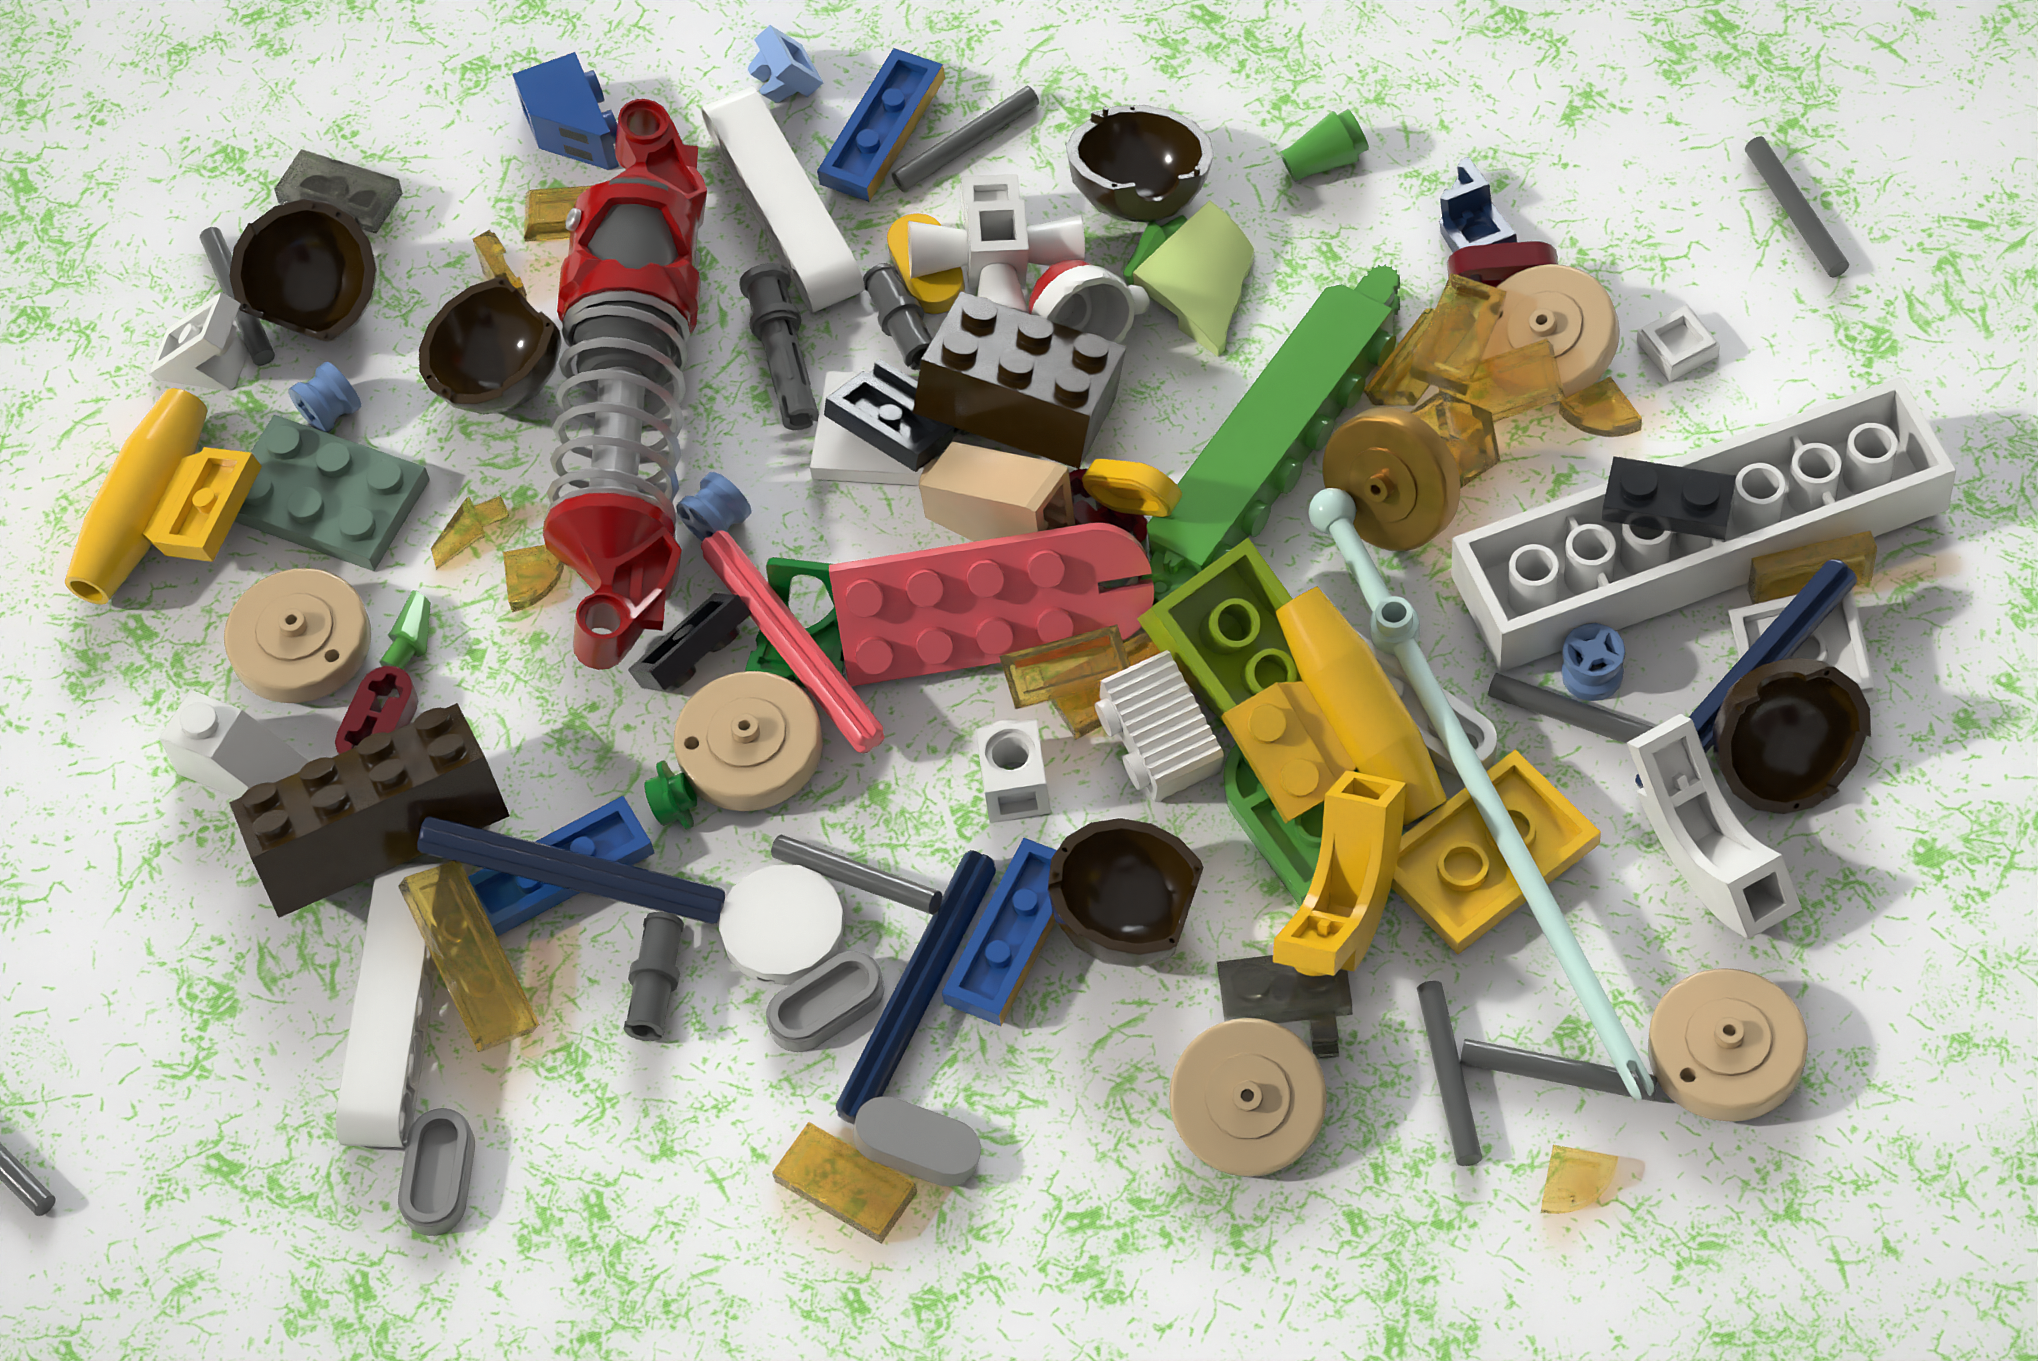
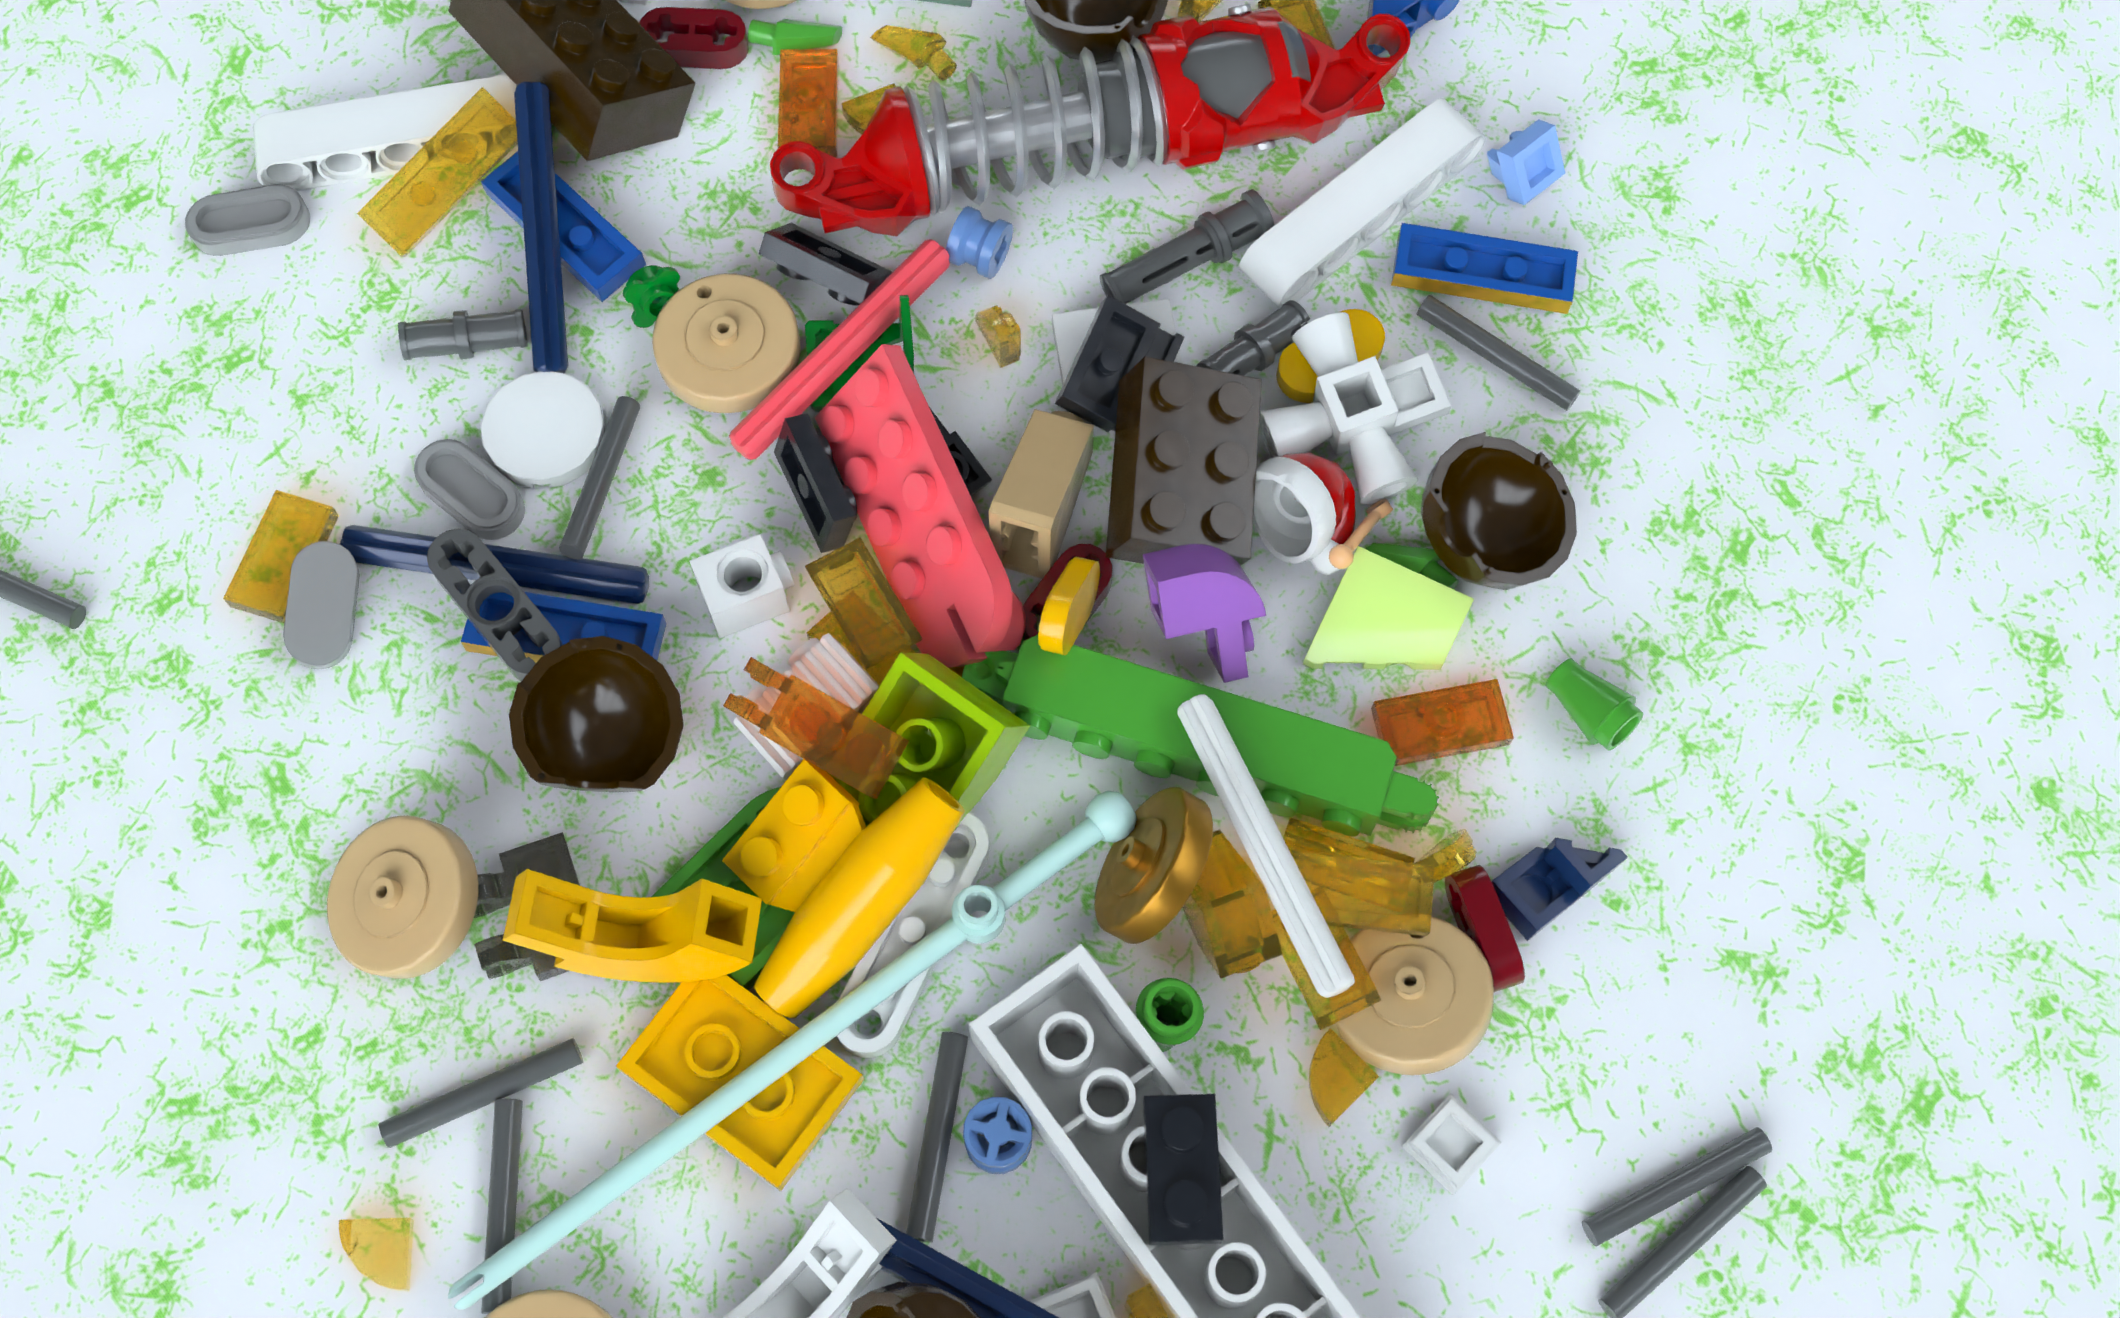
camera: 65 degrees right, 10 degrees up
none -> dark grey beam [427,529,563,681]
none -> clear orange hinge [723,657,909,799]
none -> black plate [774,413,857,553]
none -> clear orange plate [778,49,839,157]
none -> clear yellow tile [975,305,1021,368]
none -> bright green cone [1136,978,1204,1052]
none -> medium lavender brick [1143,544,1266,683]
none -> white axle [1177,694,1354,998]
none -> light nougat hinge [1329,498,1393,569]
none -> clear orange plate [1371,679,1514,766]
none -> clear yellow tile [1411,829,1477,885]
none -> dark grey bar [1582,1127,1772,1247]

